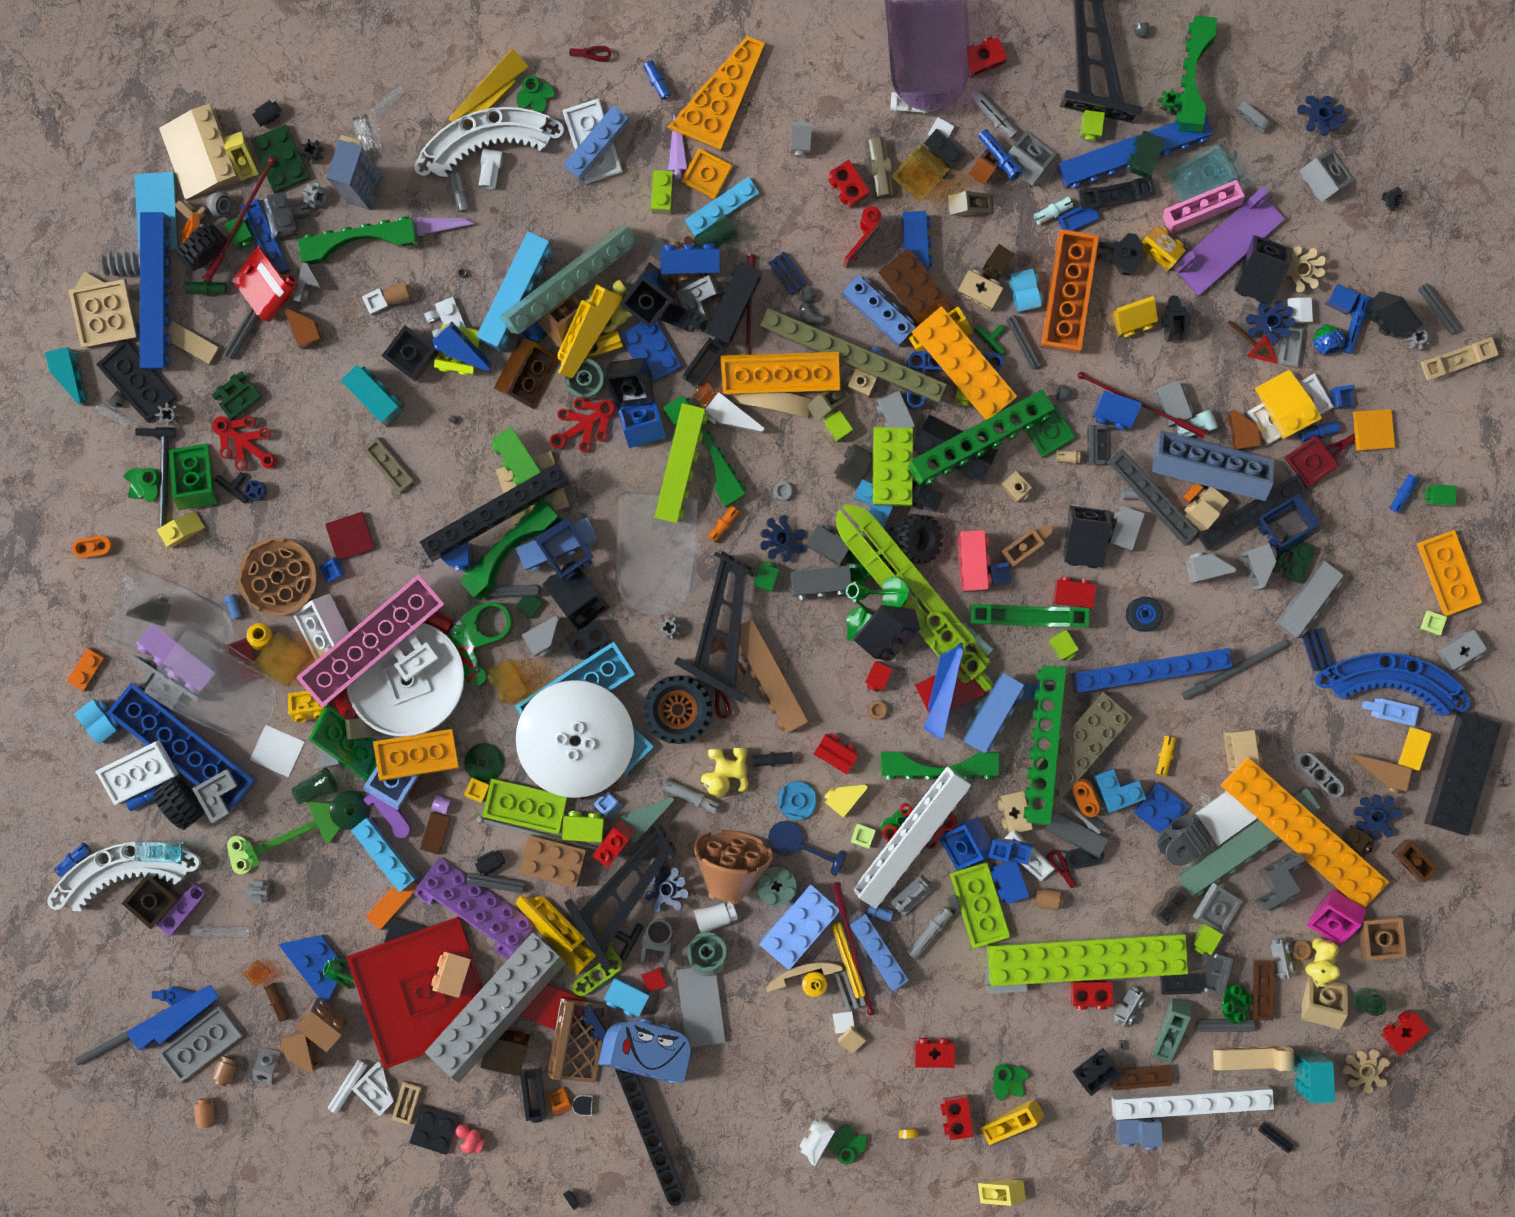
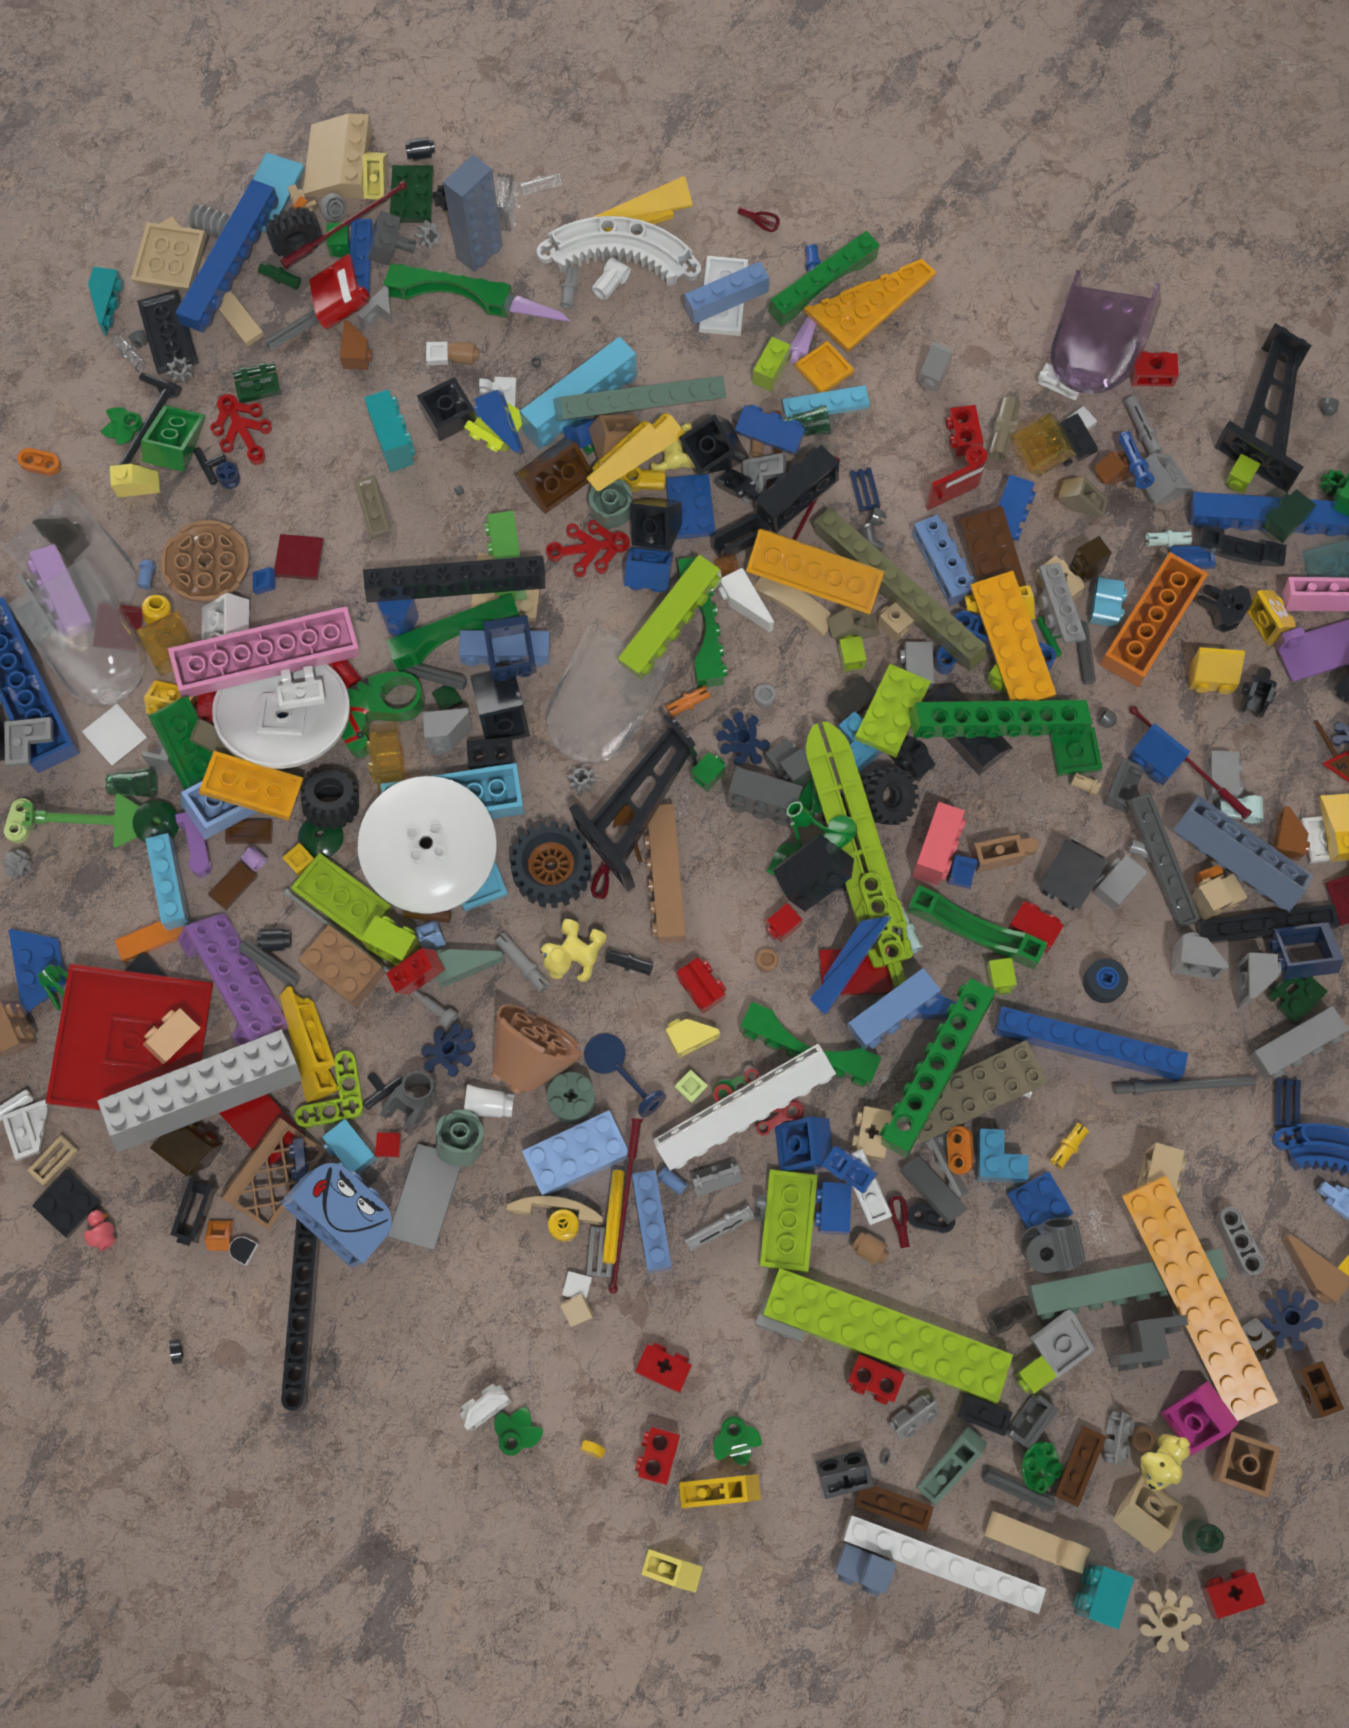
camera: 25 degrees right, 15 degrees down
green plate [516,76,554,113] -> none
black piece [564,823,677,971] -> none
dark azure tile [778,781,817,820] -> none
tan brick [1000,471,1032,502] -> none
white tile [1194,791,1257,846] -> none
black axle [1258,1123,1294,1153] -> none
none -> black tyre [300,768,359,830]
none -> green arch [768,230,880,327]
none -> light grey bracket [1038,563,1086,644]

